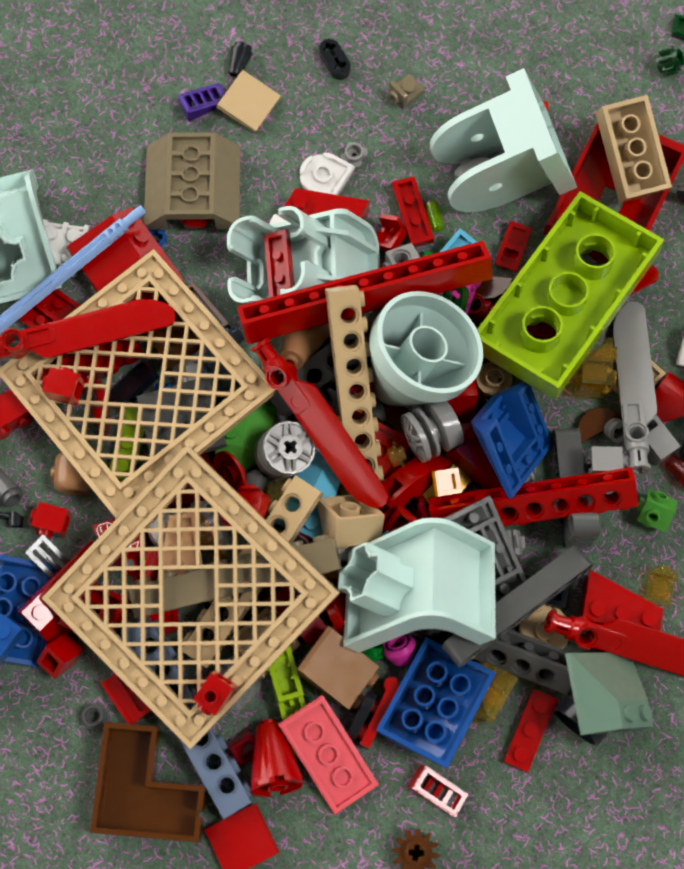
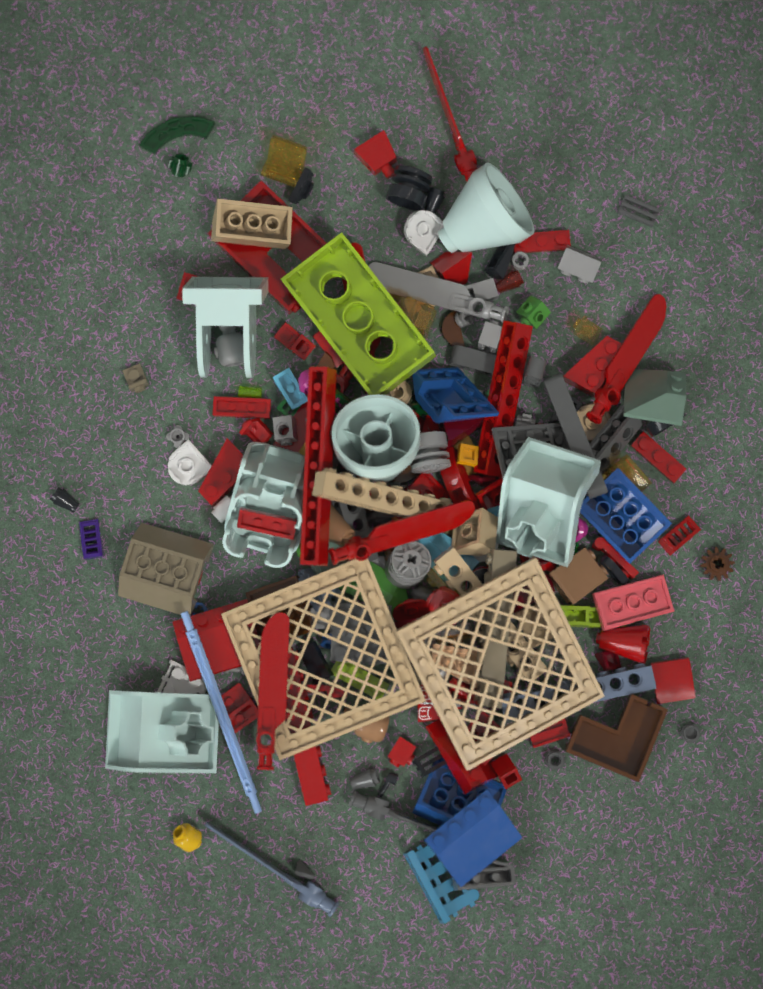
camera: 70 degrees left, 10 degrees up
red brick [41,367,85,406] -> none
red brick [193,671,238,716] -> none
tan tile [217,70,281,133] -> none
black beam [319,39,351,80] -> none
clear yellow plate [386,441,407,468] -> none

